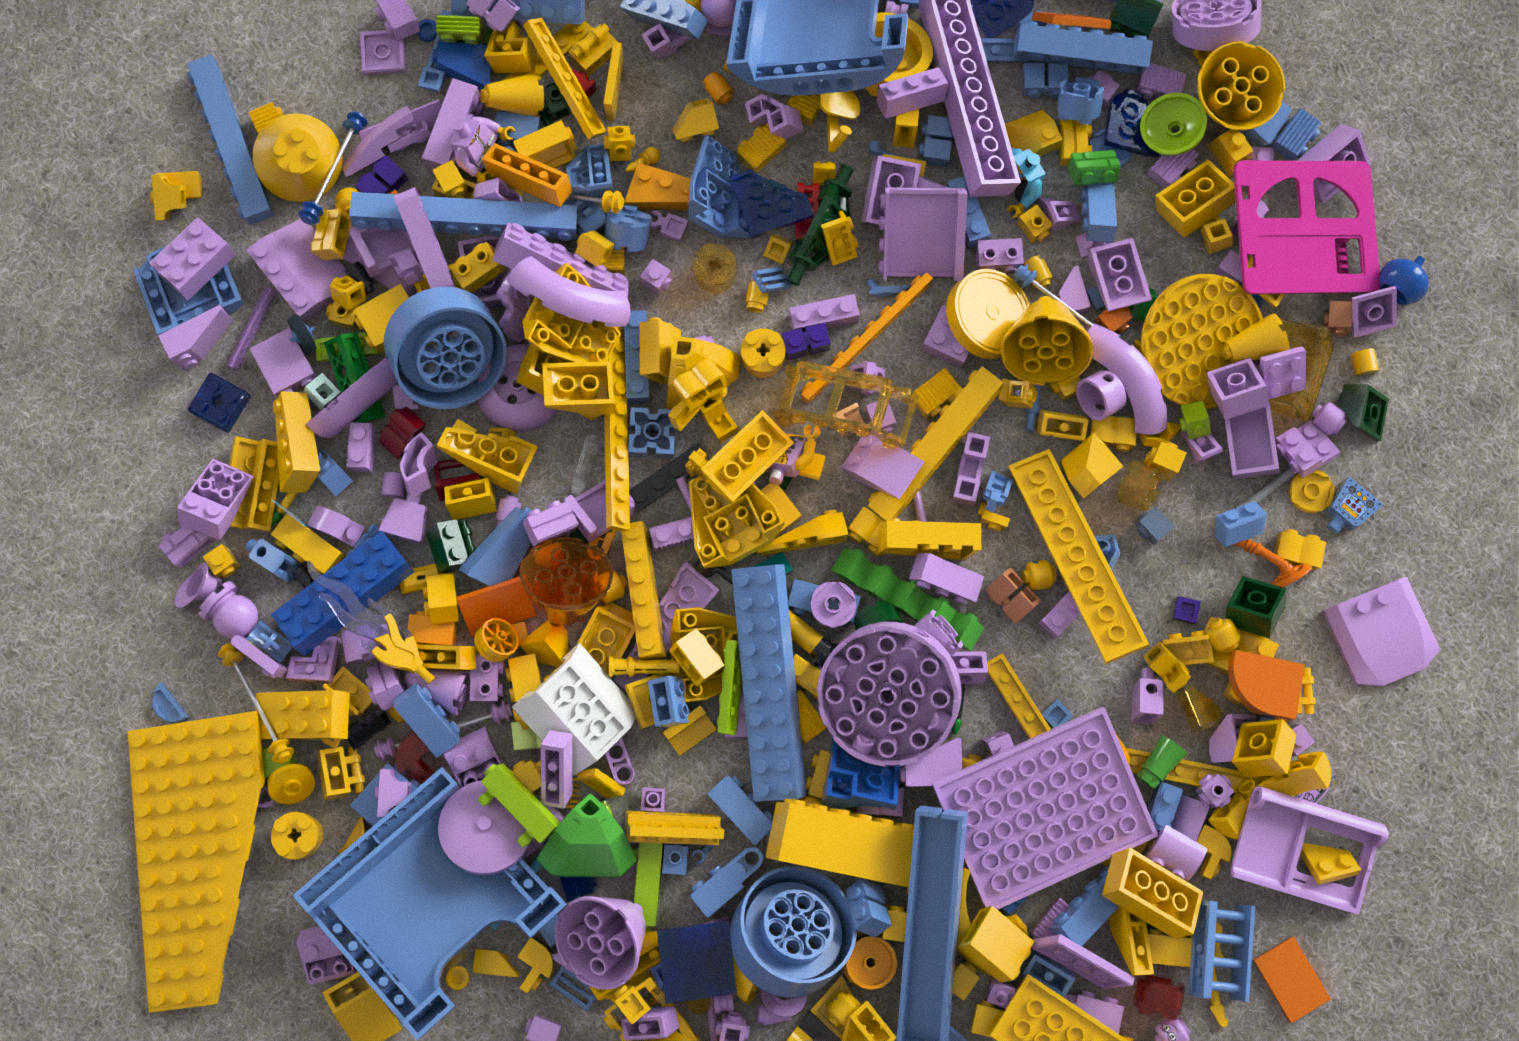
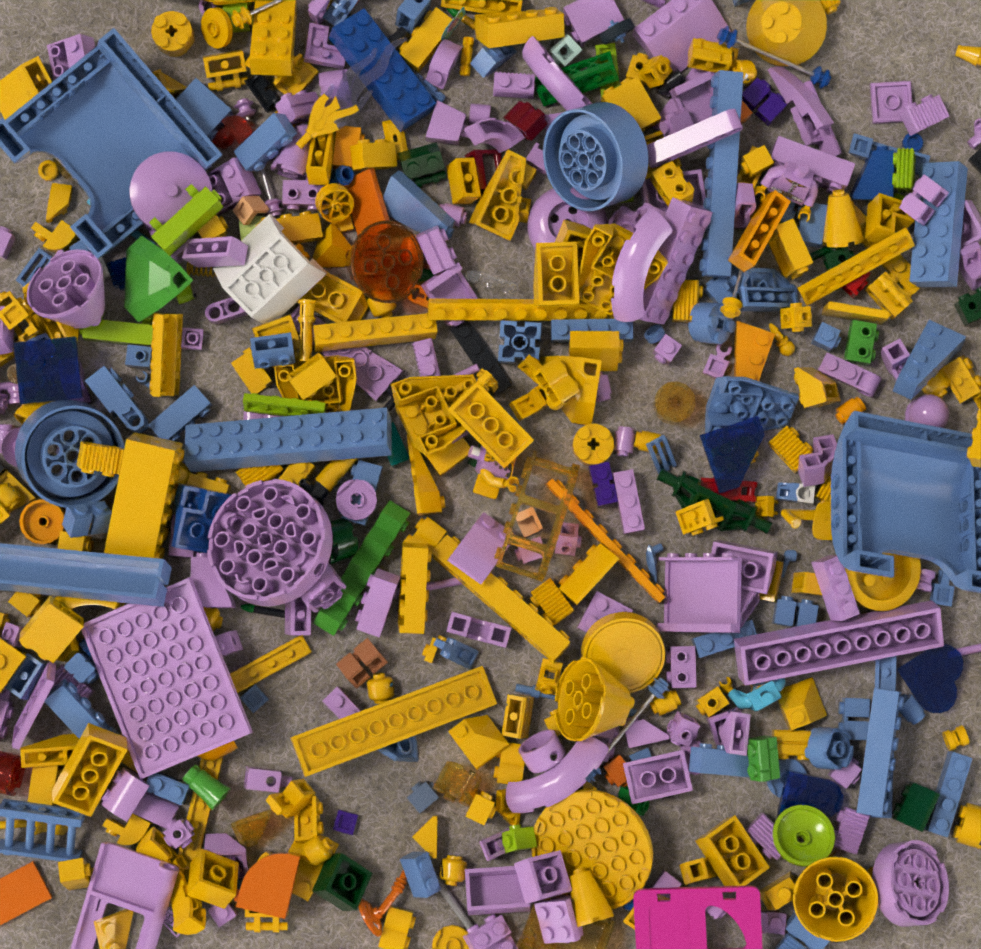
camera: 90 degrees right, 5 degrees up
lavender brick [375,769,412,817] -> none
yellow brick [575,230,615,267] -> none
yellow tile [577,768,626,799] -> none
yellow slope [763,233,794,265] -> none
orange tile [1032,11,1111,29] -> none
none -> yellow brick [58,858,94,891]
none -> medium blue brick [64,653,100,684]
none -> yellow brick [76,441,124,477]
none -> light nougat panel [233,196,270,225]
none -> blue cone [329,165,354,185]
none -> yellow slope [412,815,438,858]
none -> yellow head [439,855,467,886]
none -> yellow axle [459,36,474,76]
none -> lavender brick [526,142,547,176]
none -> yellow slope [558,543,619,605]
none -> lavender brick [613,426,636,457]
none -> medium blue tile [644,324,665,344]
none -> lavender brick [666,711,700,747]
none -> lavender slope [719,711,751,756]
none -> leg [776,482,815,505]
none -> medium blue brick [811,322,841,352]
none -> lavender plate [818,353,882,397]
none -> bright green brick [844,320,879,366]

